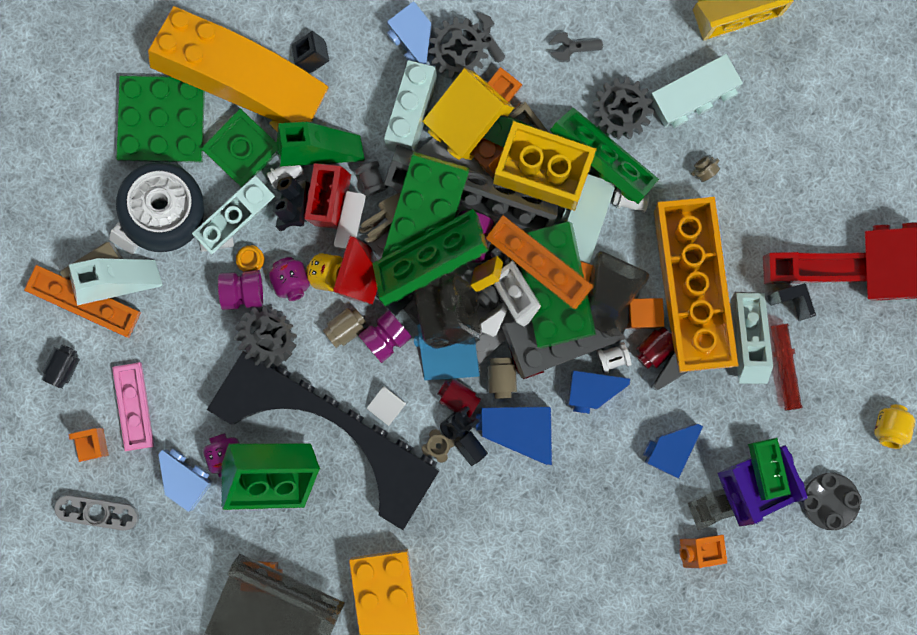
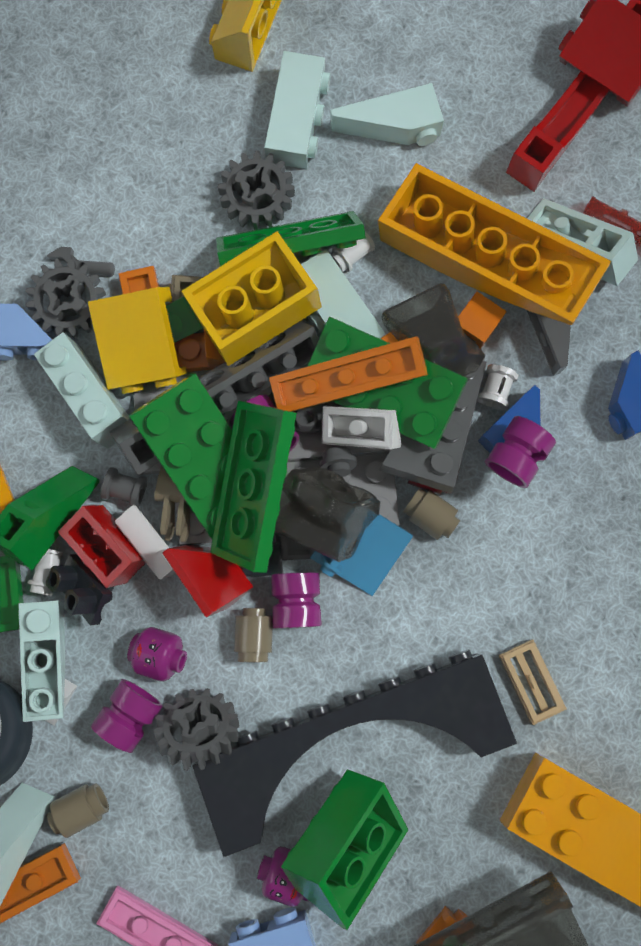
camera: 50 degrees left, 5 degrees down
light orange plate [236,245,264,272] -> none
yellow head [306,253,343,292] -> none
white slope [367,386,406,426] -> none
dark tan plate [422,429,455,463] -> none
dark red brick [437,379,481,418] -> none
black bar [440,406,488,466] -> none
yellow tile [470,256,503,292] -> none
white slope [475,302,508,337] -> none
blue slope [476,407,552,465] -> none
dark grey bar [549,32,603,62] -> none
dark red brick [636,327,675,369] -> none
dark tan plate [691,156,720,182] -> none
black panel [767,283,816,321] -> none
none -> dark tan brick [47,783,109,838]
none -> light aqua slope [330,83,444,146]
none -> magenta wheel [484,416,556,488]
none -> tan tile [498,639,567,725]

